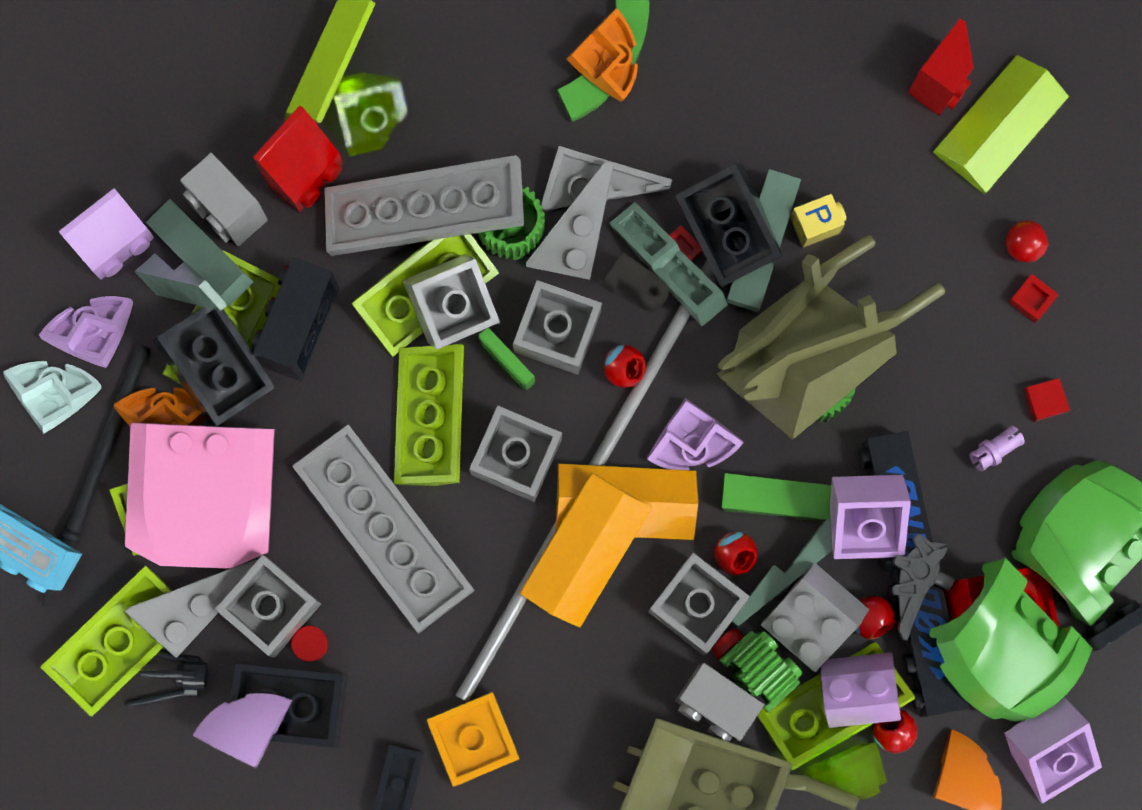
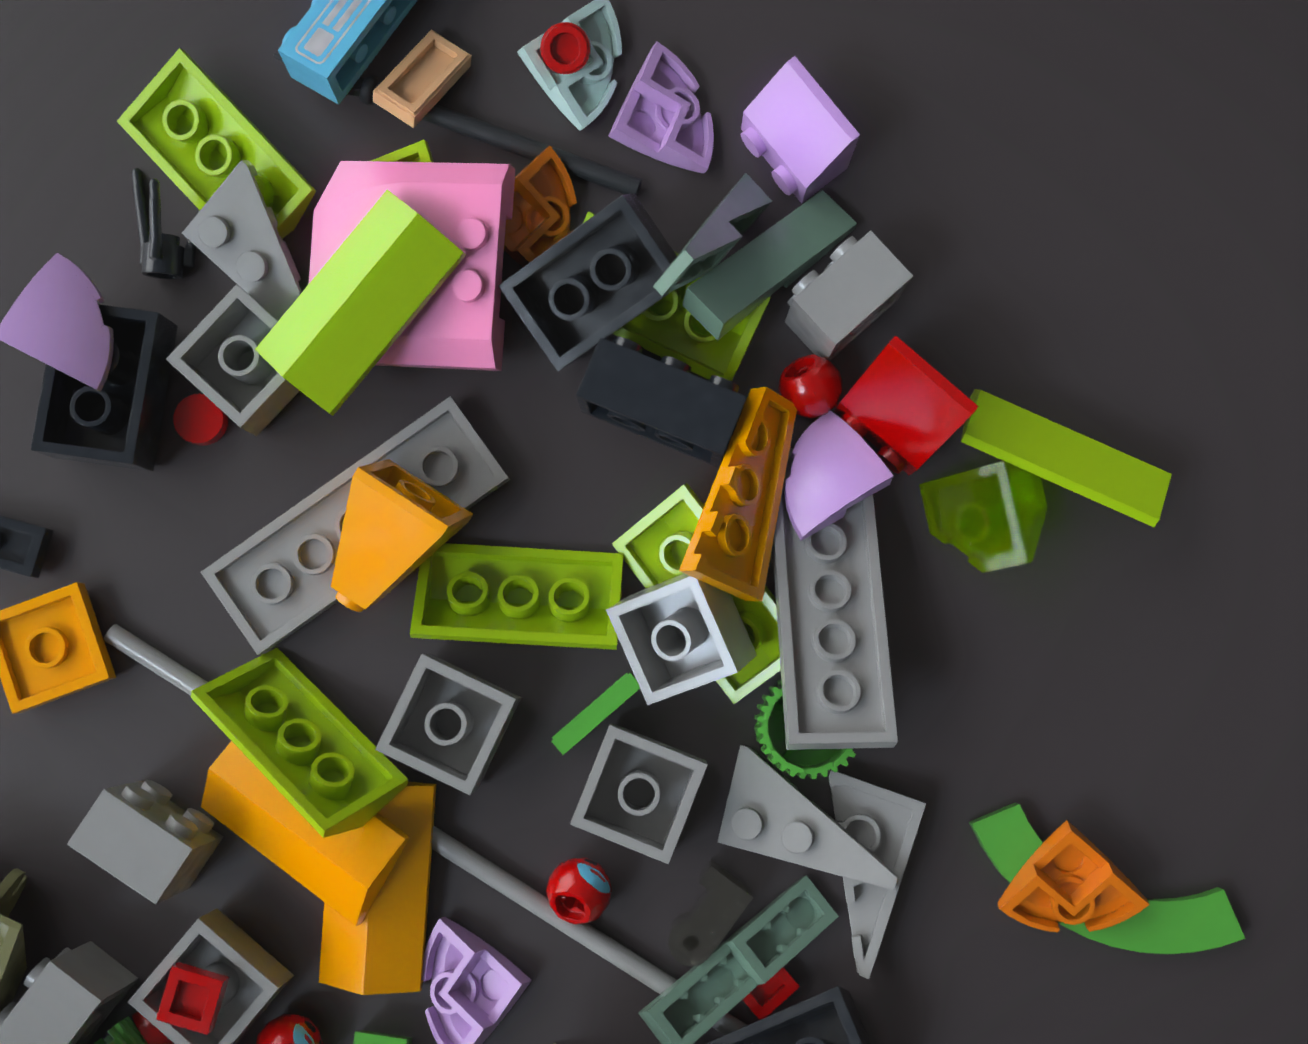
camera: 100 degrees right, 5 degrees up
none -> light grey brick [67,780,224,905]
none -> red tile [156,962,230,1035]
none -> lime slope [191,648,408,838]
none -> lime slope [255,189,466,416]
none -> light orange slope [331,459,473,612]
none -> light nougat tile [373,29,472,128]
none -> red tile [540,22,591,74]
none -> light orange wing [679,387,797,601]
none -> red piece [778,354,843,418]
none -> lavender brick [784,411,893,541]

